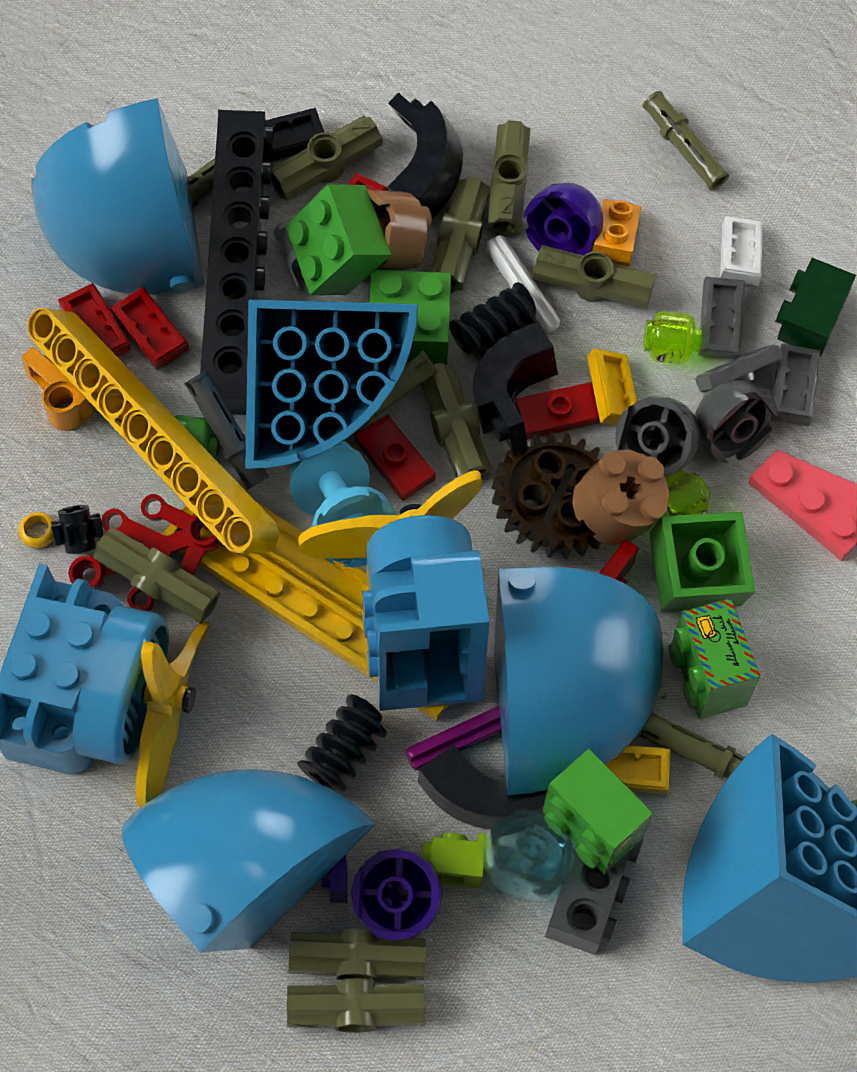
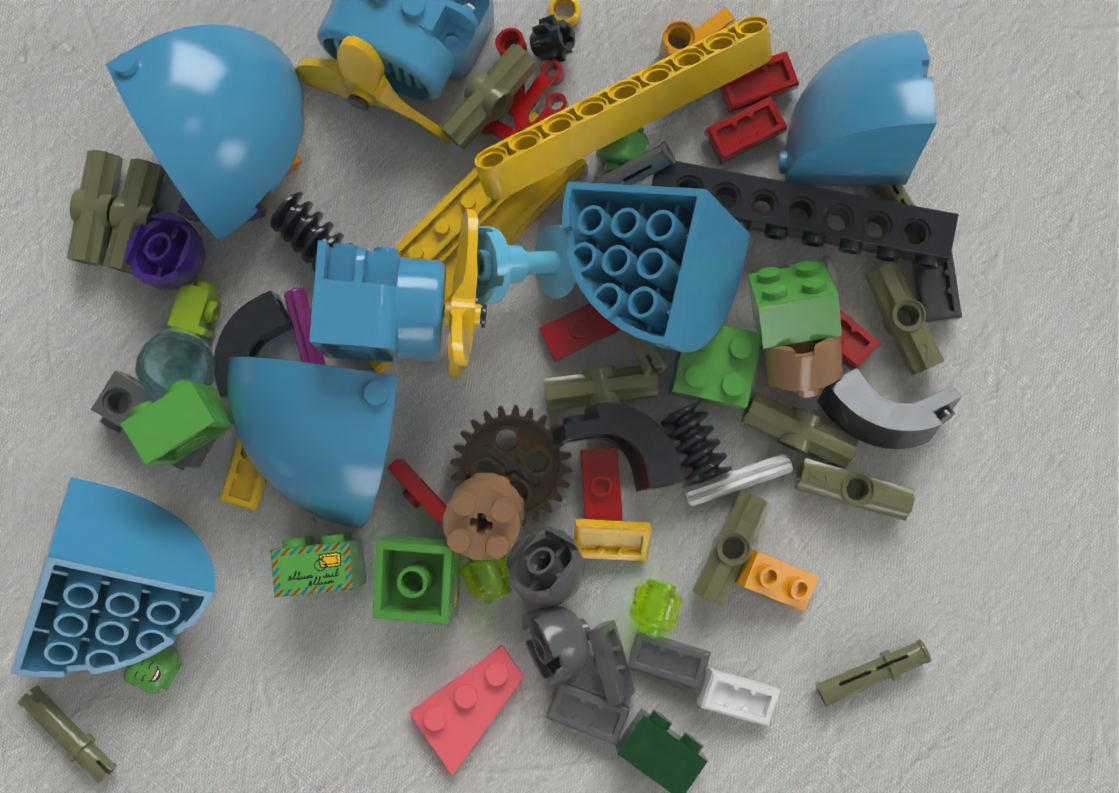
camera: 105 degrees right, 20 degrees up
dark purple cylinder [524,182,604,255] -> none
olive pin [641,713,745,780] -> none

